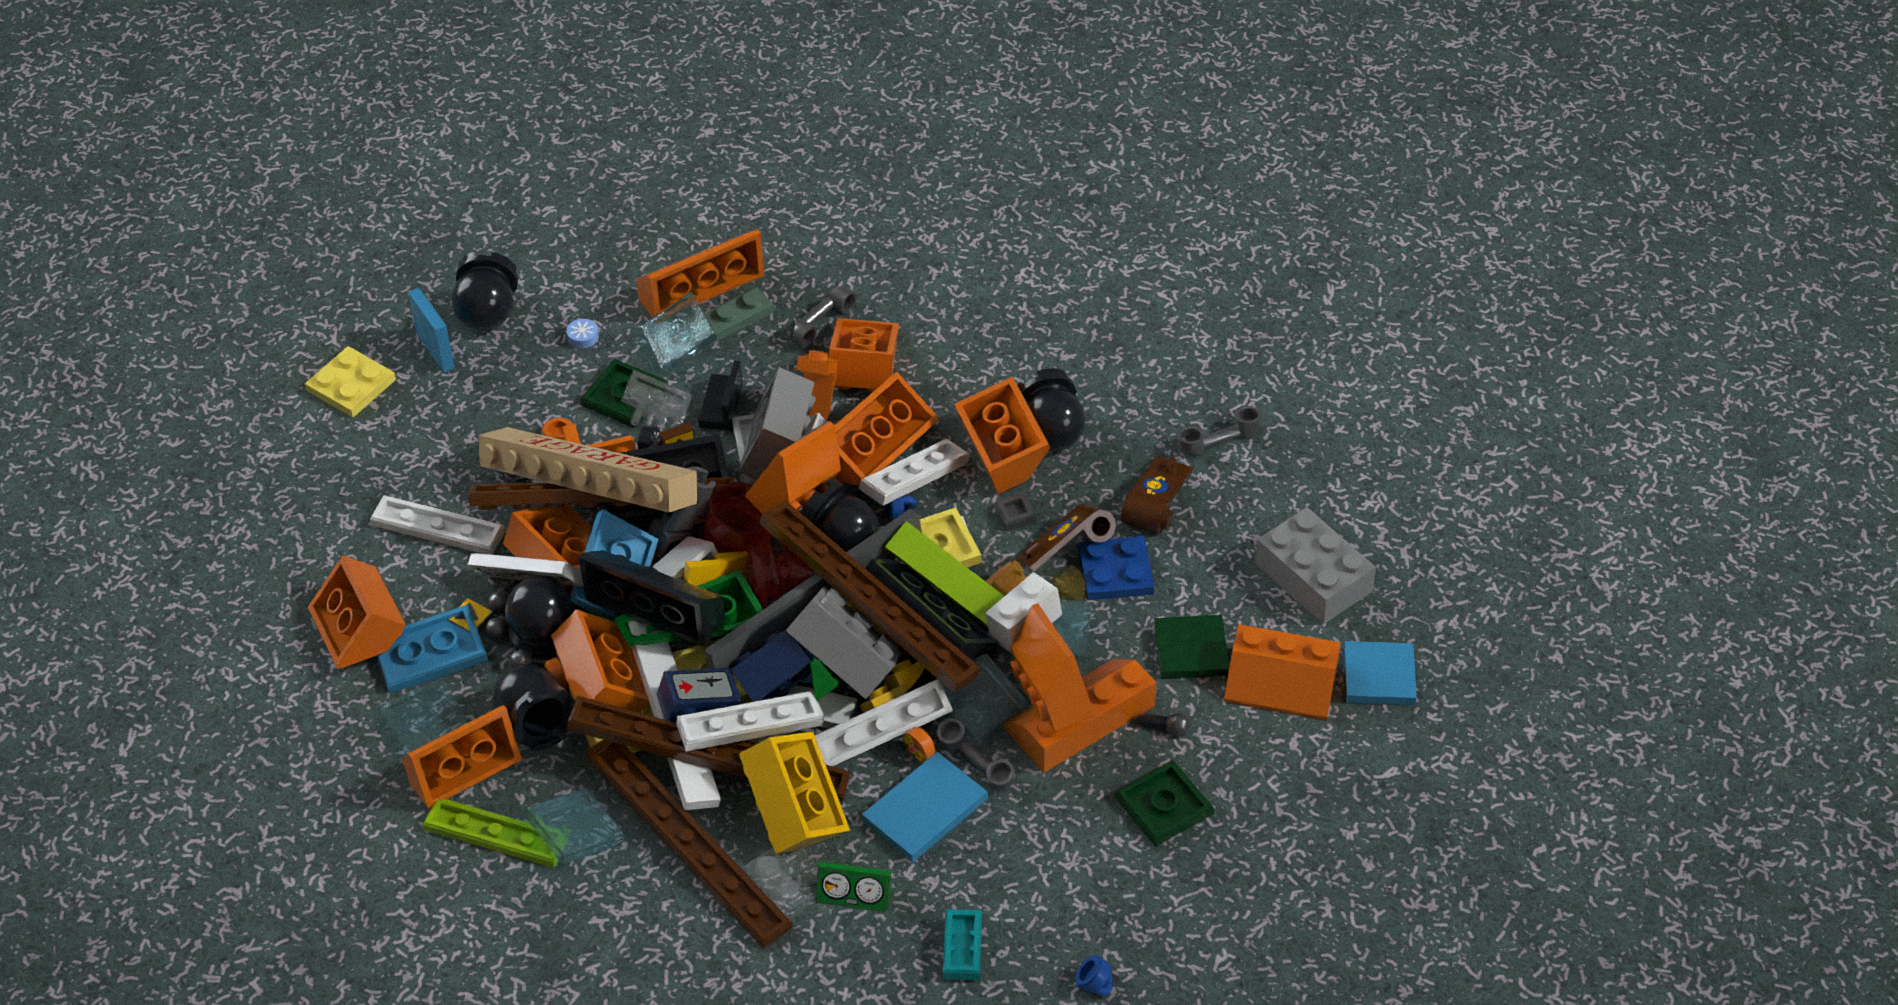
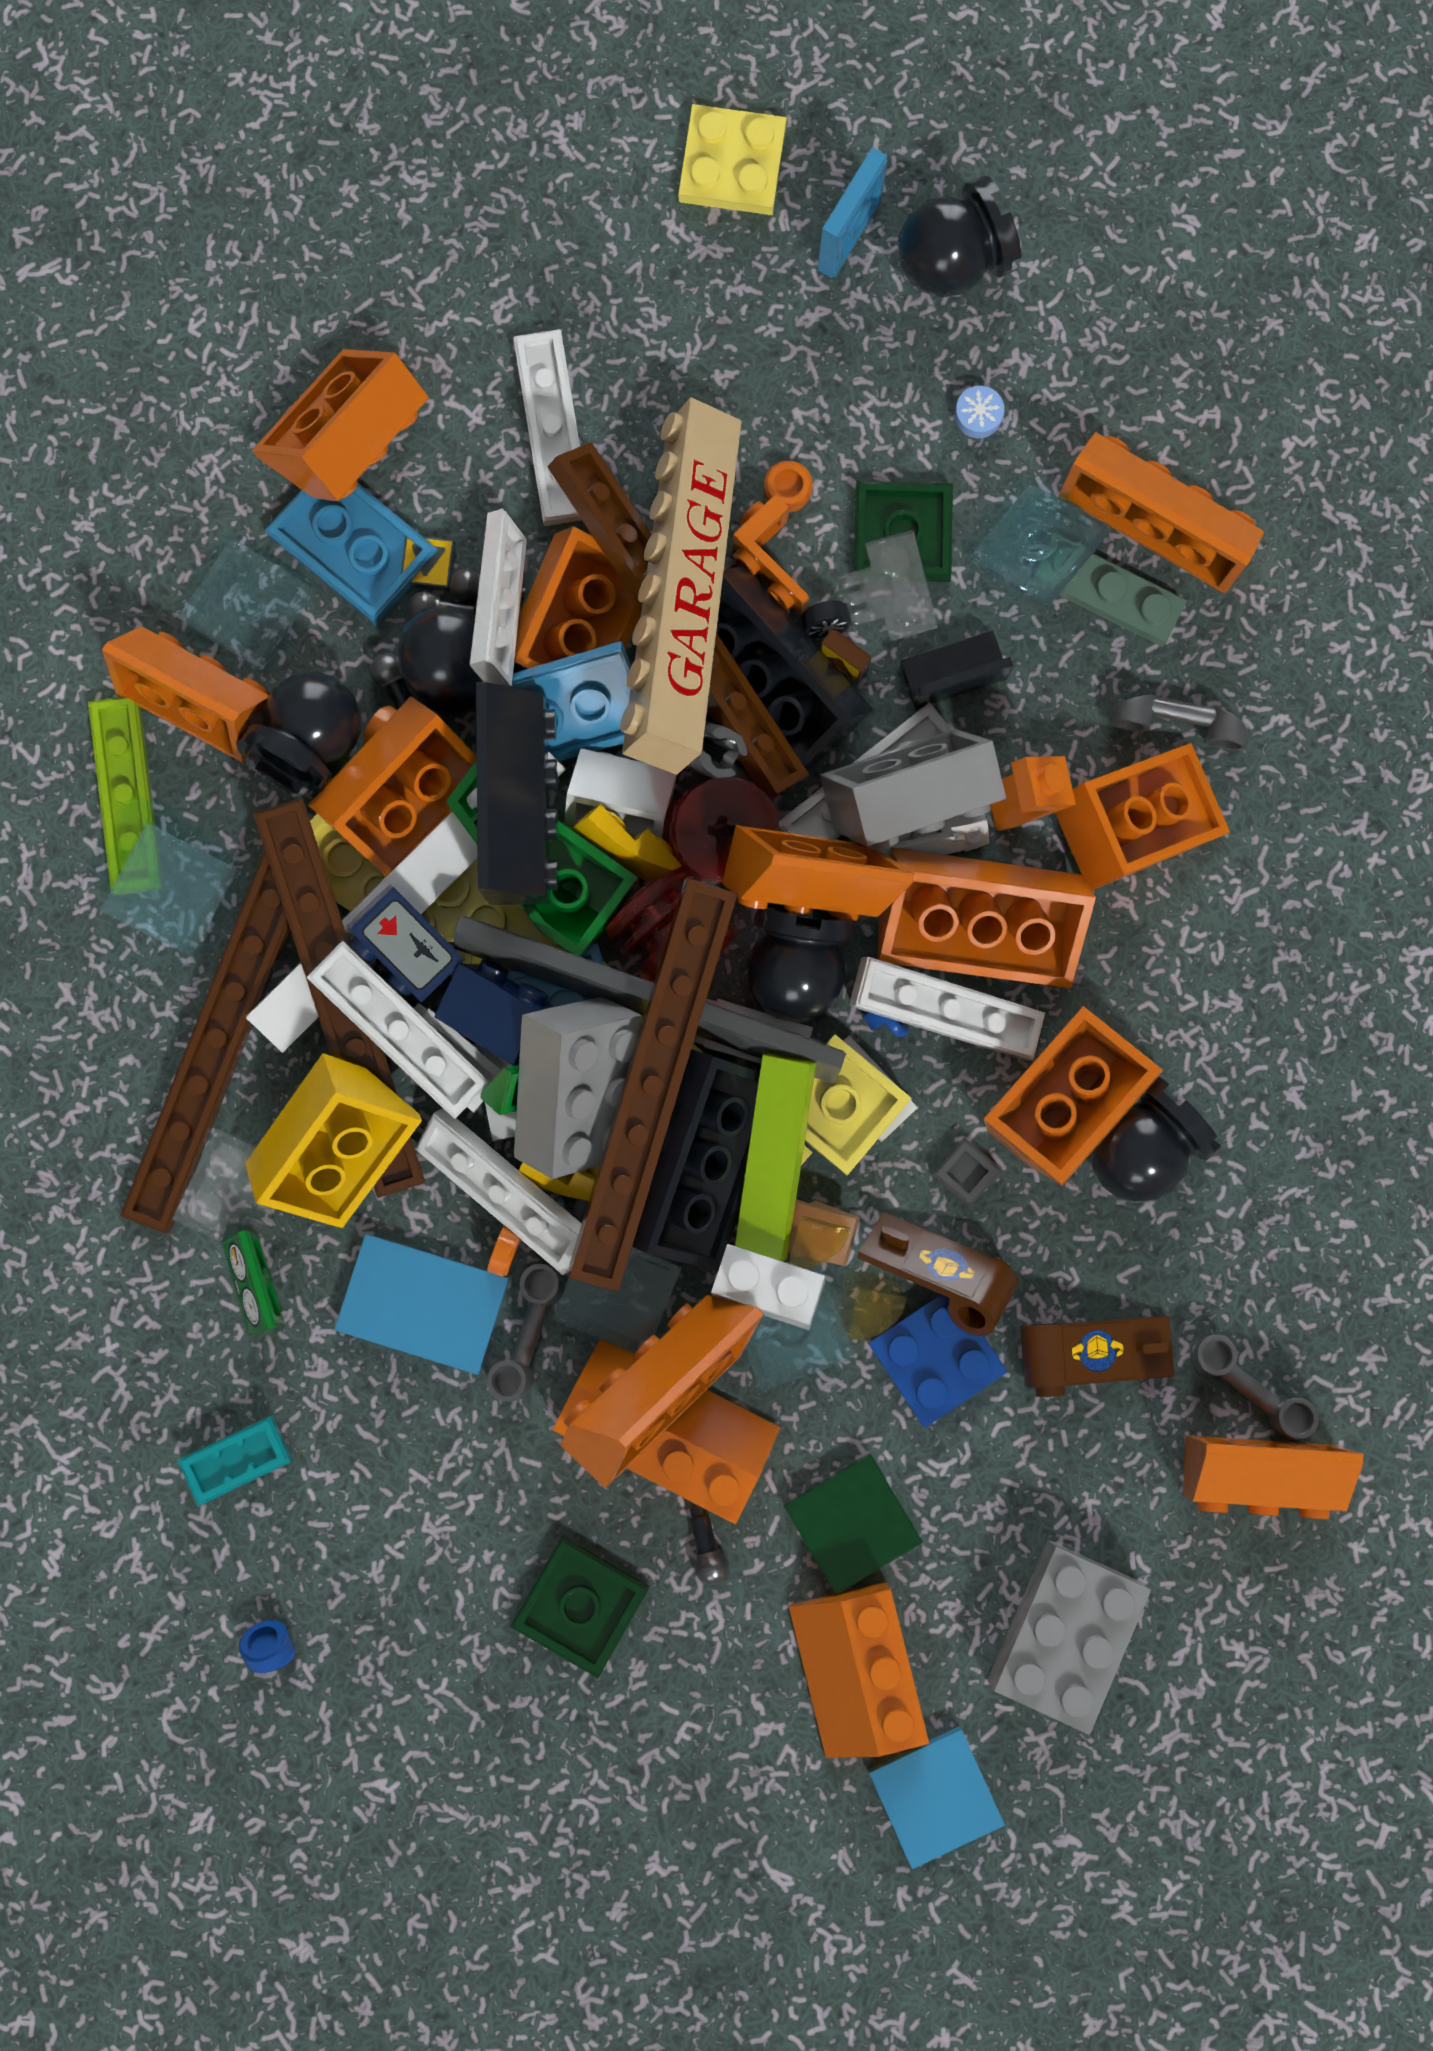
camera: 60 degrees right, 35 degrees up
none -> orange slope [1183,1435,1364,1519]

